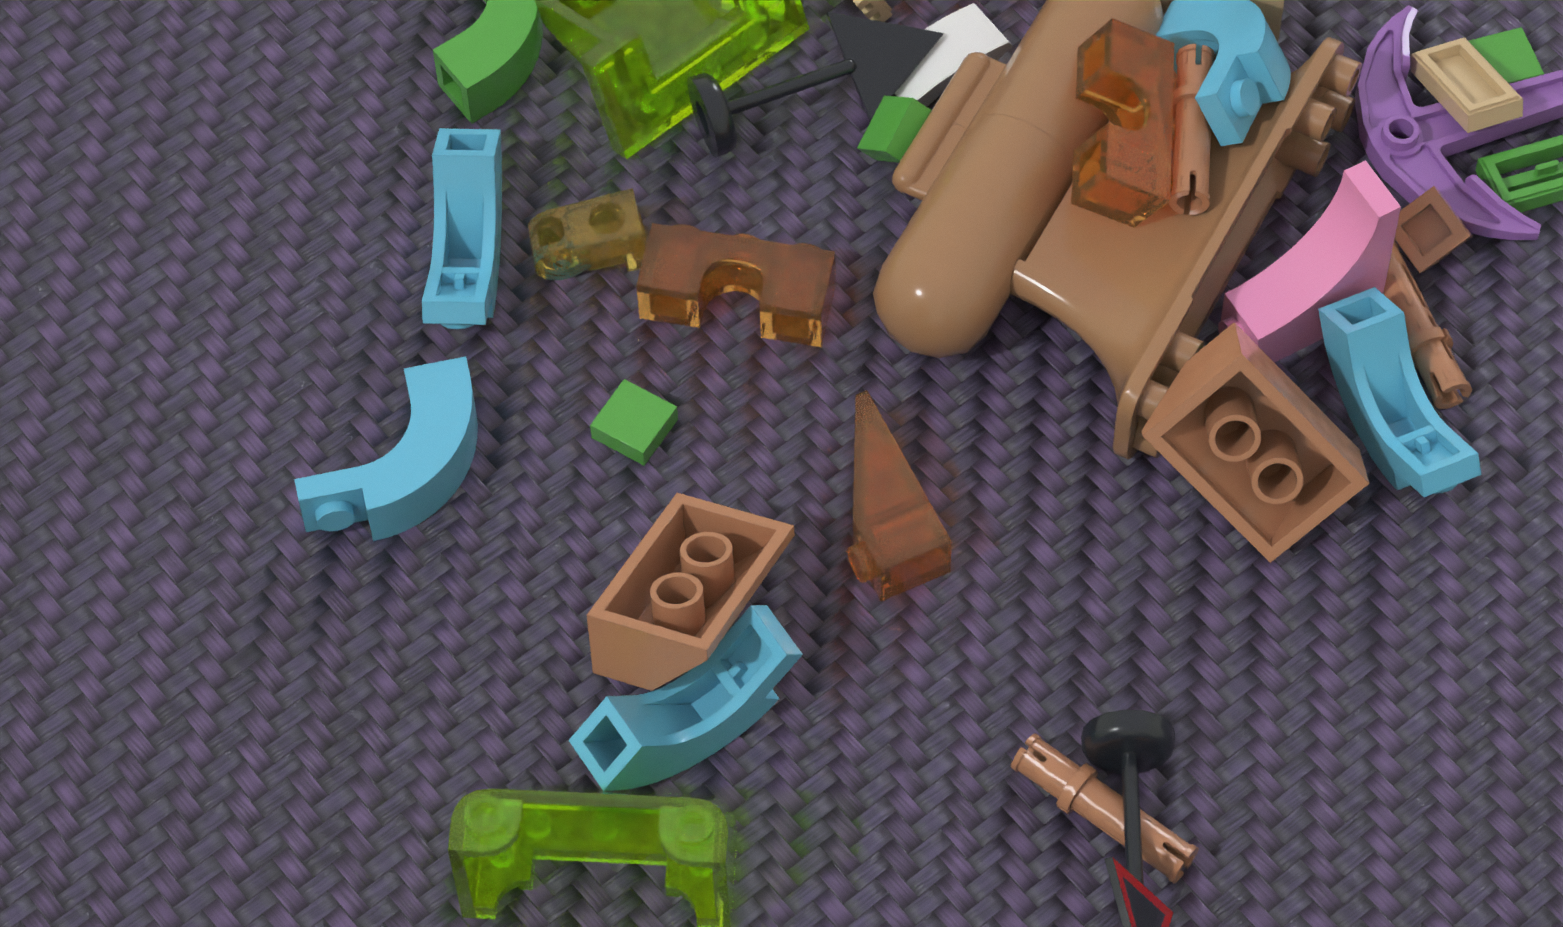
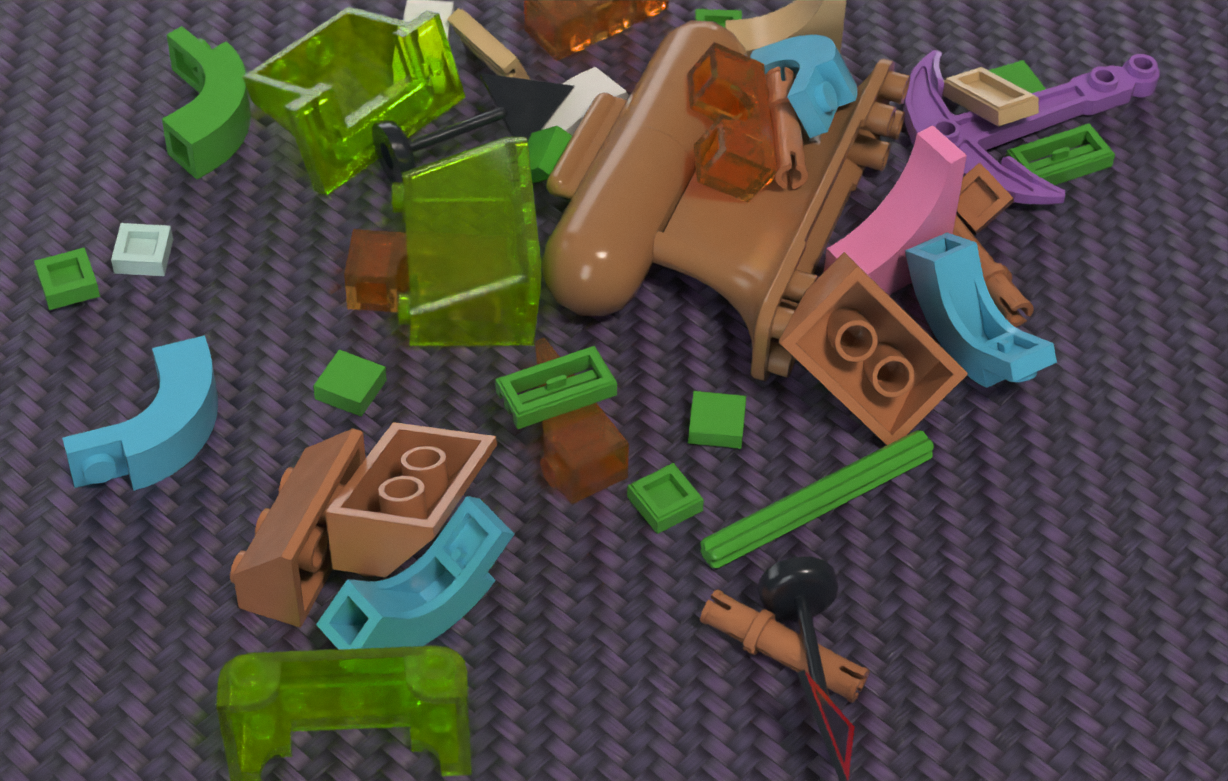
camera: 10 degrees left, 10 degrees down
medium azure arch [422,128,502,329] -> none
clear yellow leg [528,188,652,280] -> none
none -> bright green plate [34,248,100,310]
none -> light aqua tile [111,223,173,276]
none -> nougat slope [230,429,366,628]
none -> clear neon green windscreen [391,136,541,346]
none -> bright green tile [495,346,617,430]
none -> bright green tile [627,463,704,534]
none -> bright green tile [688,391,747,449]
none -> bright green axle [700,430,934,569]

